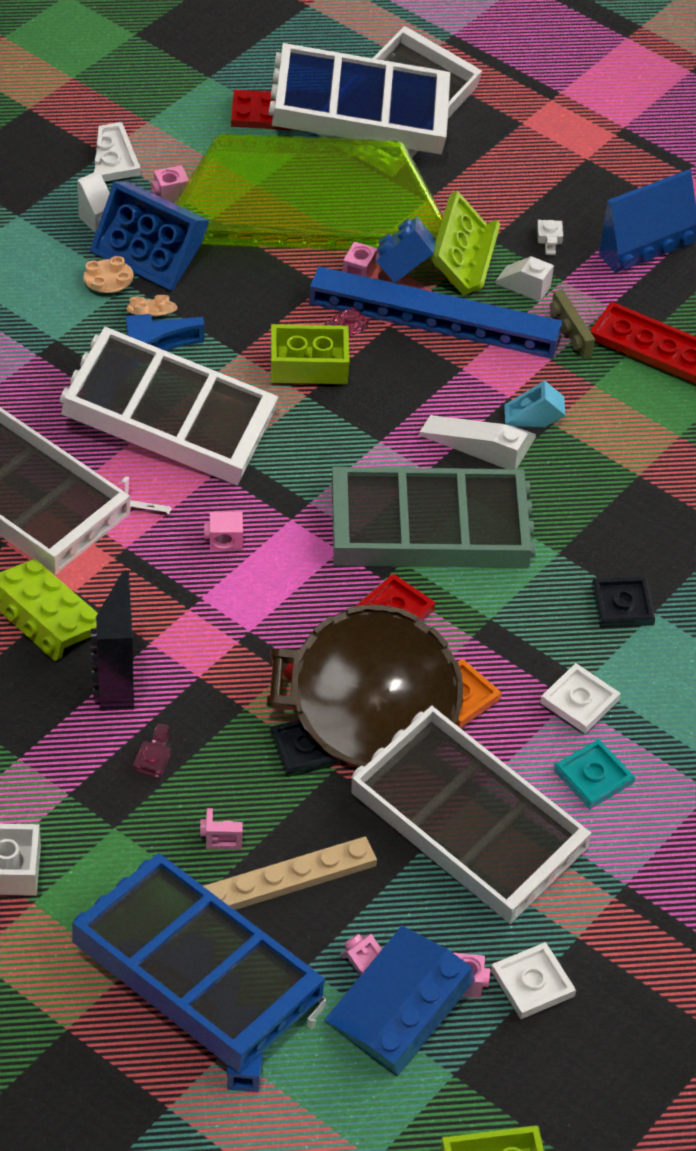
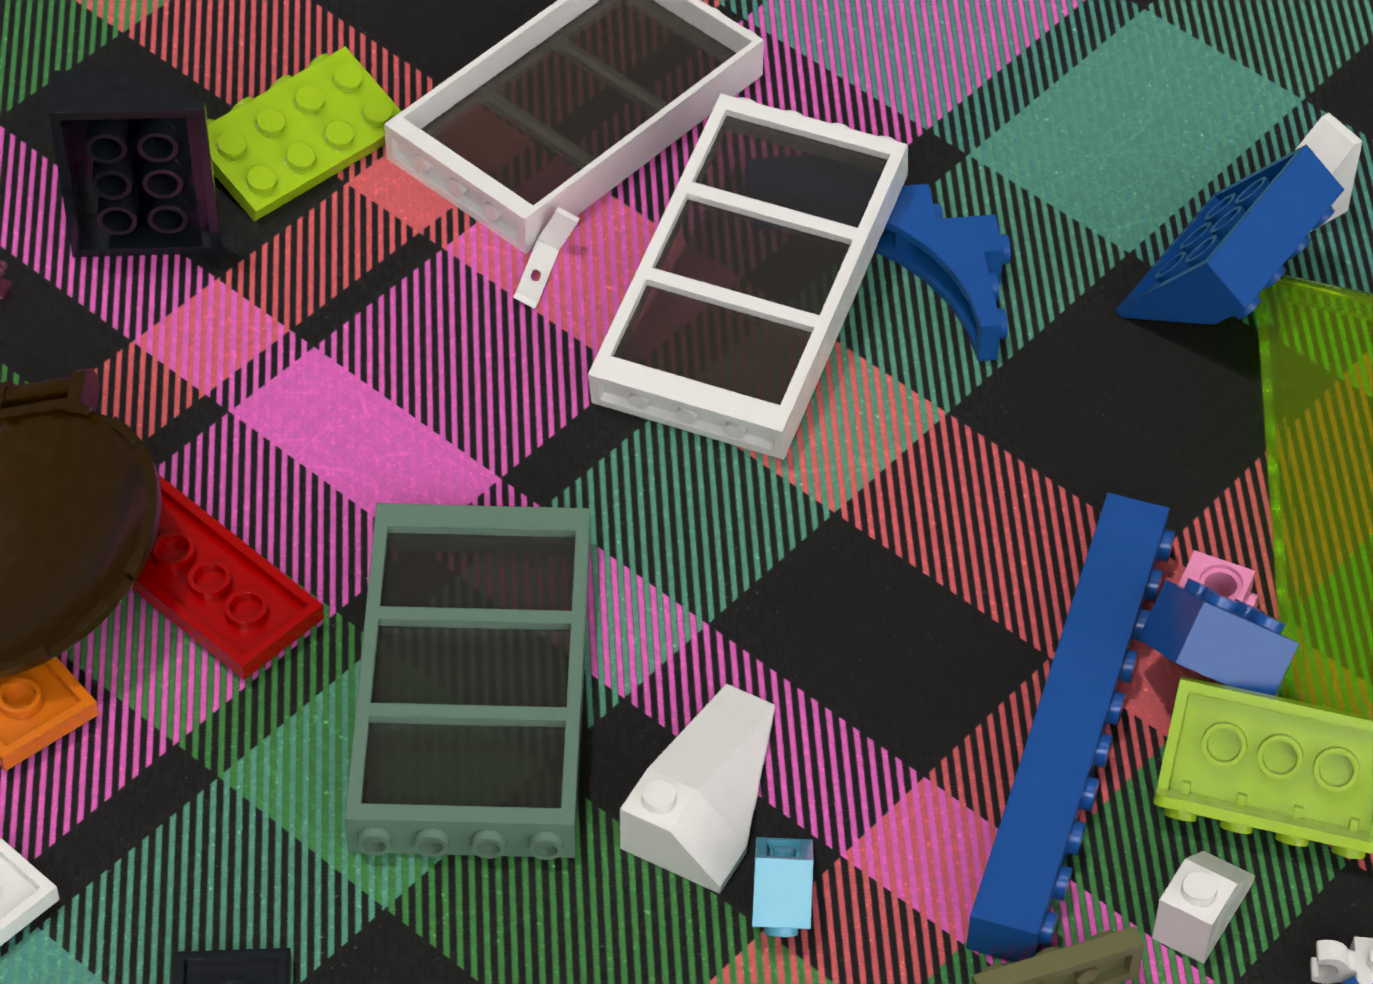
camera: 95 degrees right, 0 degrees up
light nougat dish [83,256,134,293] -> none
light nougat dish [126,295,177,318] -> none
bright pink brick [204,512,243,550] -> none
lime brick [271,324,349,384] -> none
clear pink plate [324,307,368,337] -> none

